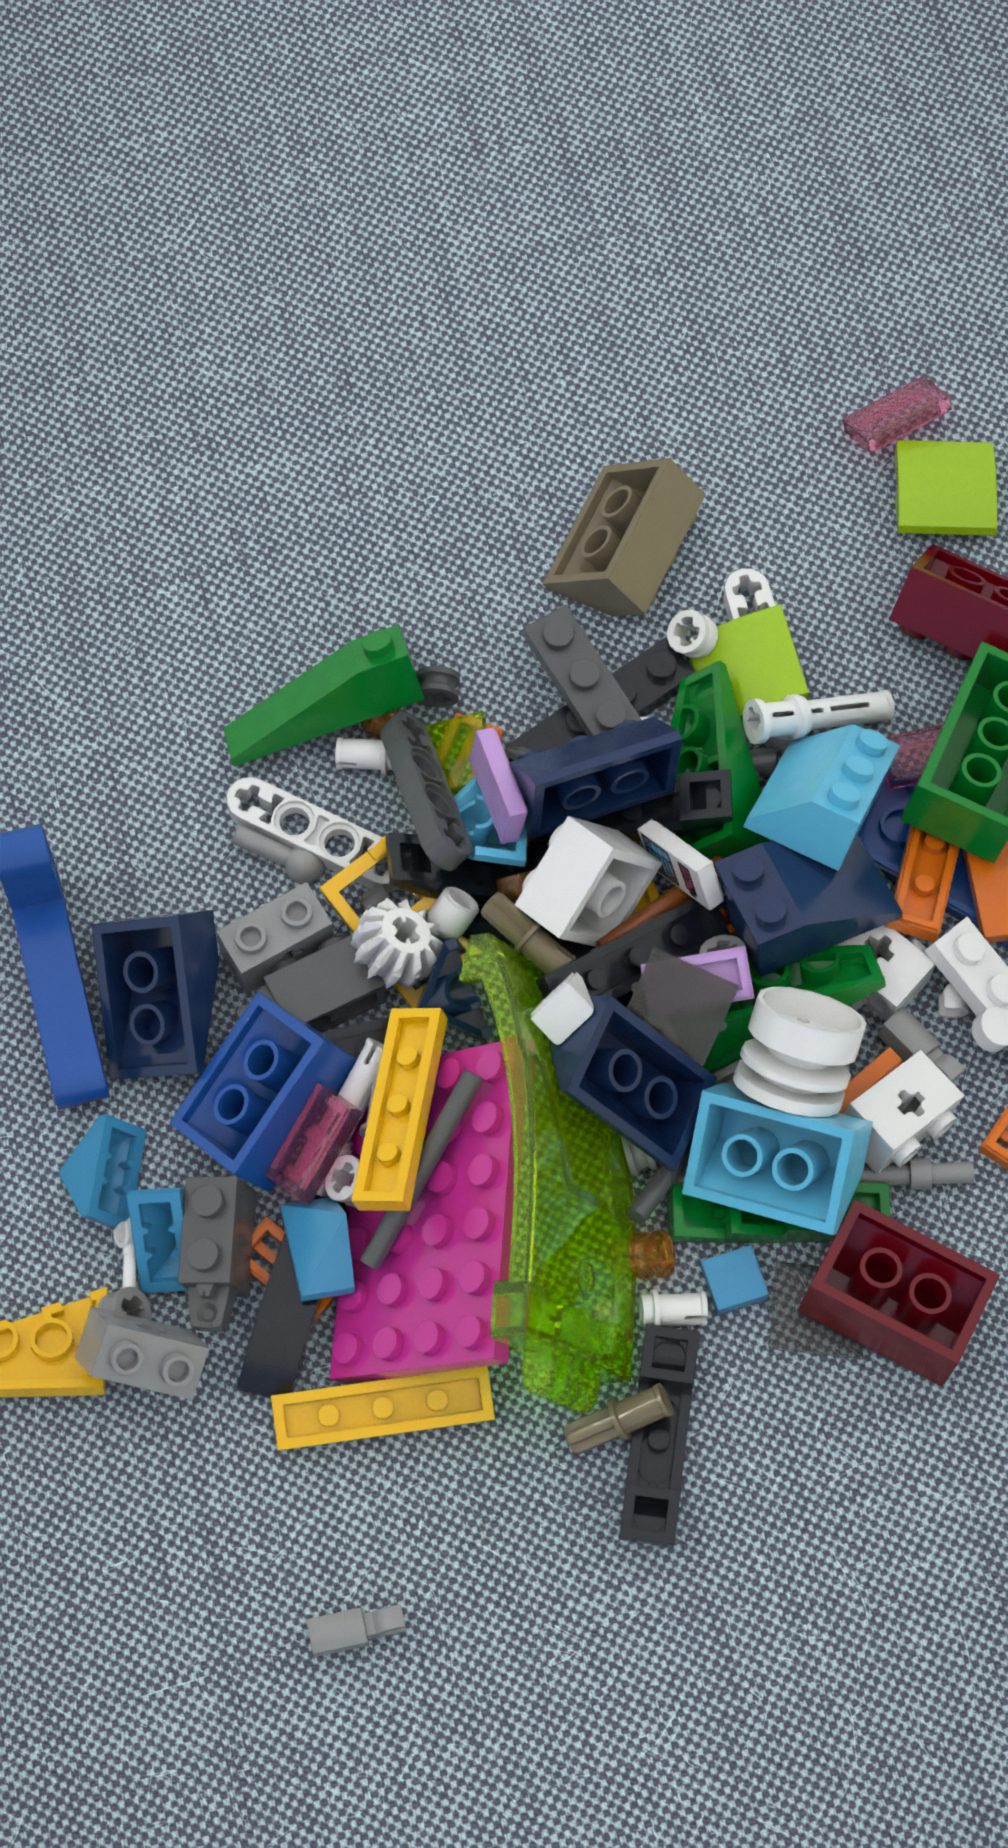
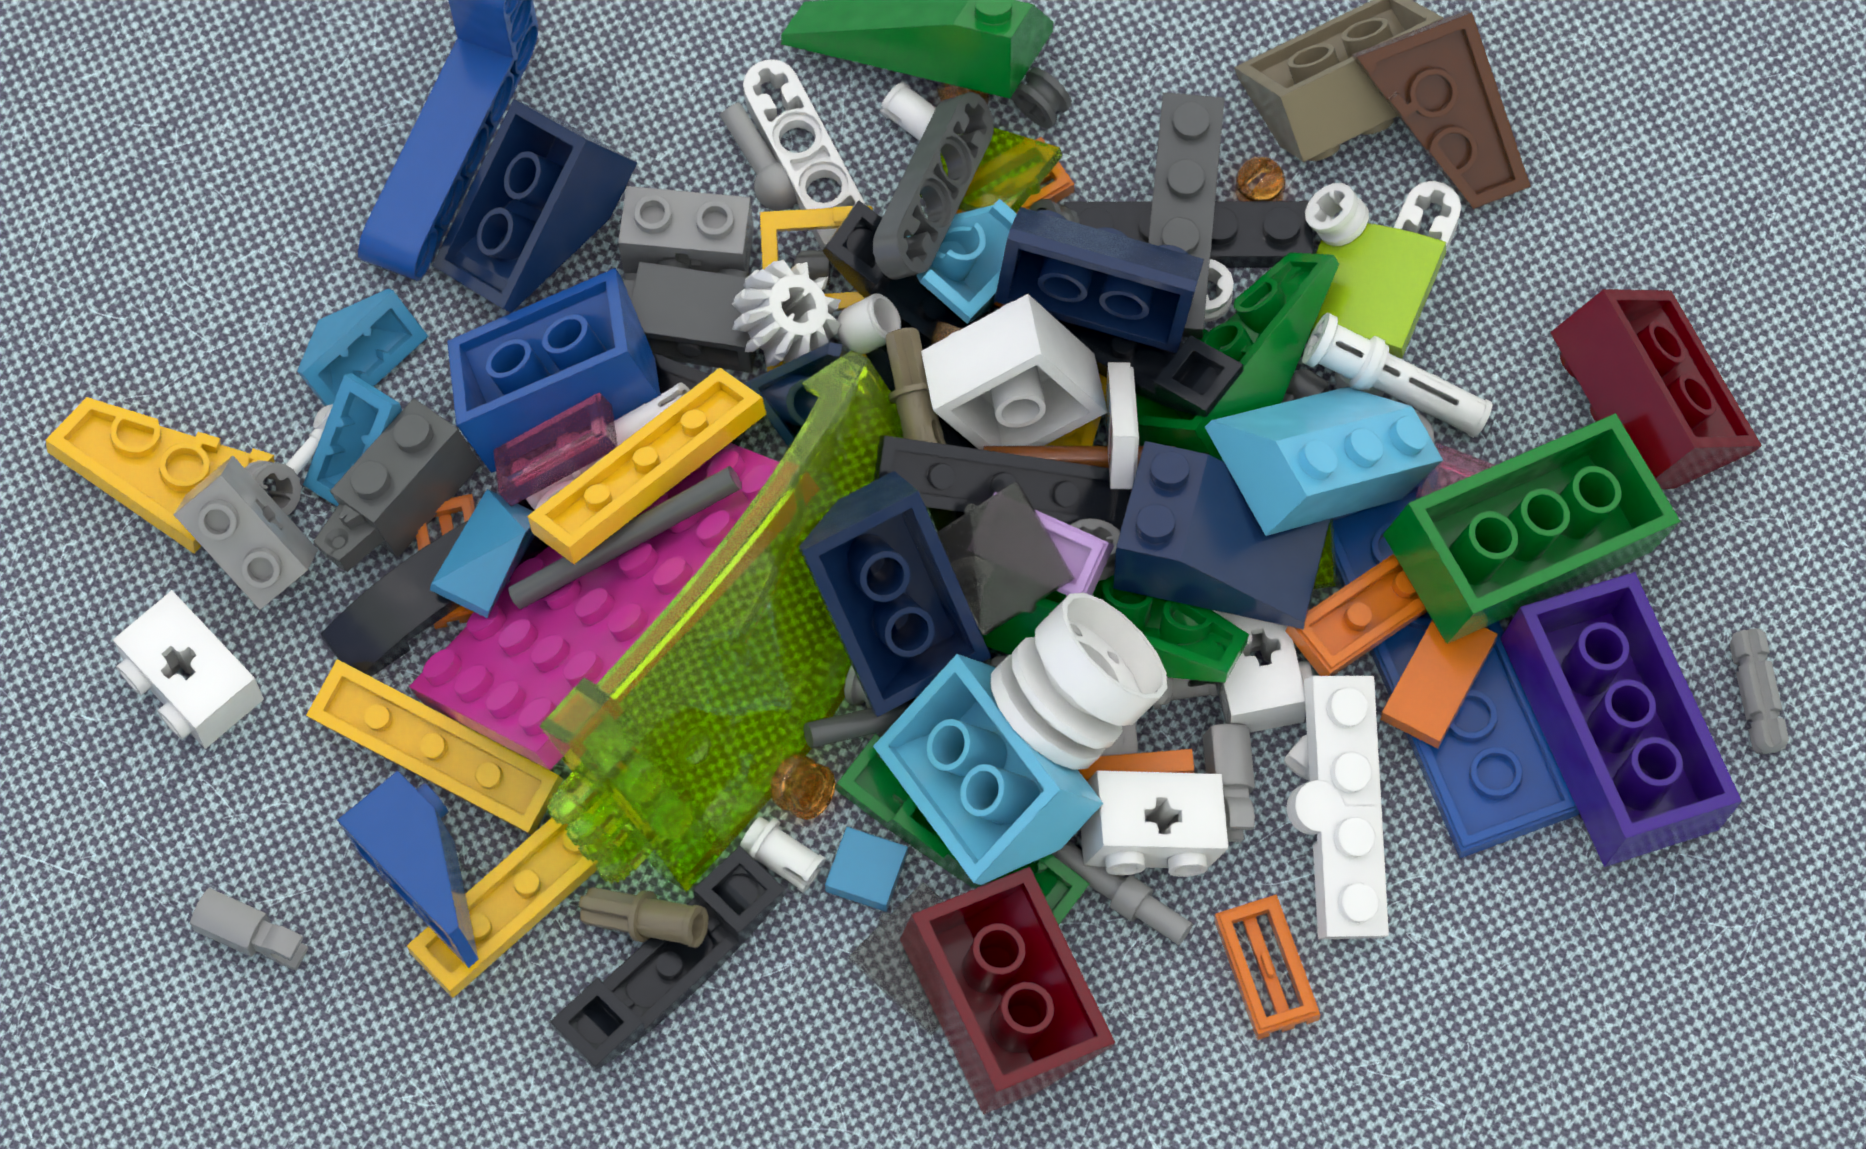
camera: 40 degrees right, 0 degrees up
lavender tile [469,727,528,844] -> none
white slope [530,972,594,1045] -> none
clear pink tile [842,376,952,453] -> none
lime slope [894,440,997,536] -> none
none -> white brick [113,590,264,749]
none -> blue slope [337,770,479,968]
none -> yellow plate [406,773,647,998]
none -> clear orange hinge [1235,156,1286,201]
none -> reddish brown wing [1352,10,1531,209]

